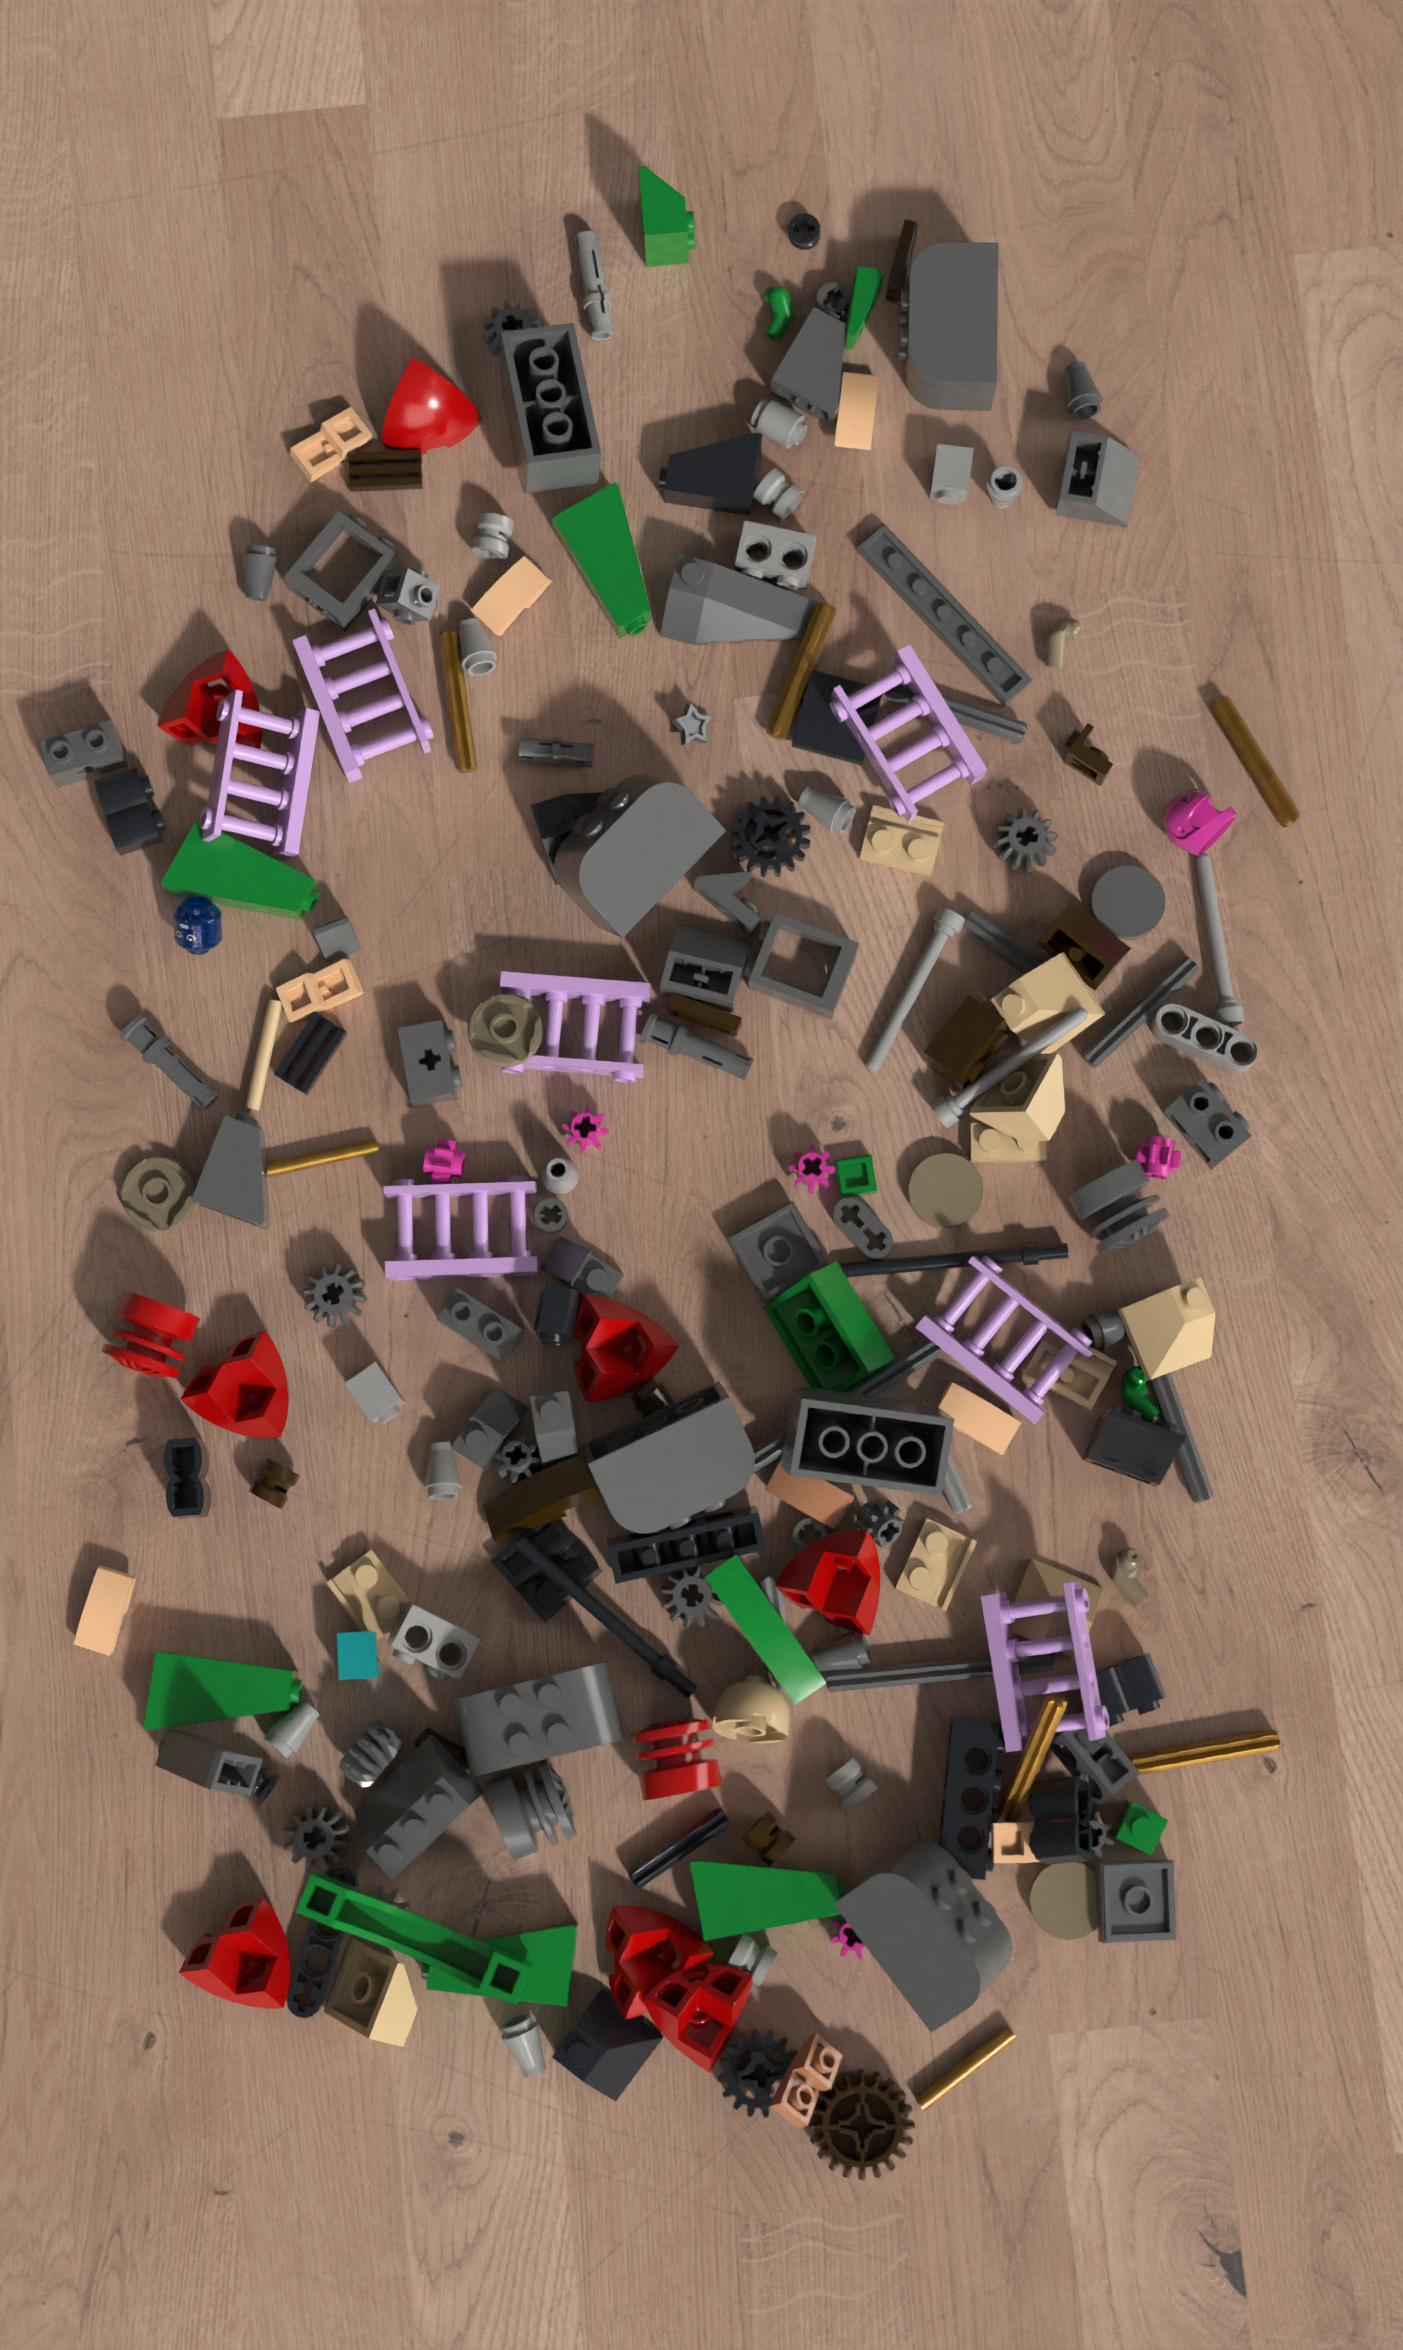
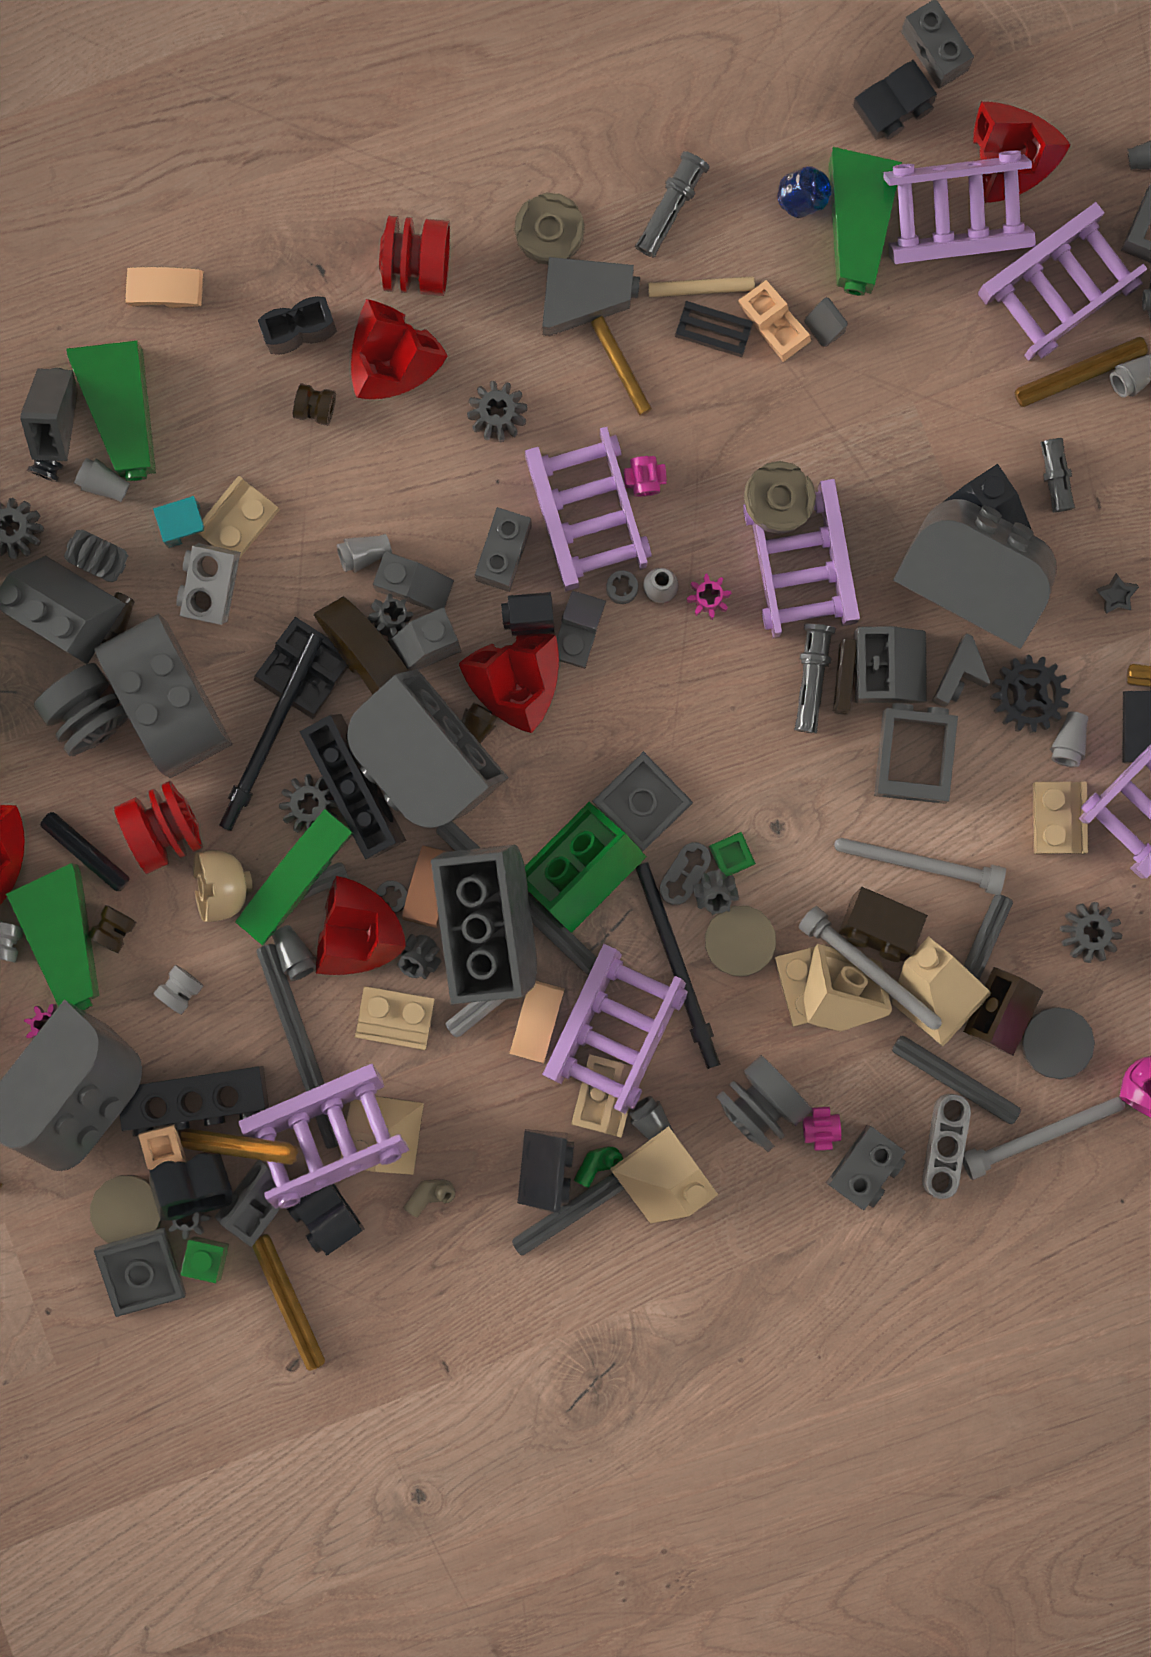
camera: 75 degrees right, 5 degrees up
light grey brick [344,1362,405,1424] -> none
dark grey brick [397,1020,463,1107] -> none
dark pink gear [788,1145,835,1194] -> none
none -> dark grey gear [693,869,739,915]

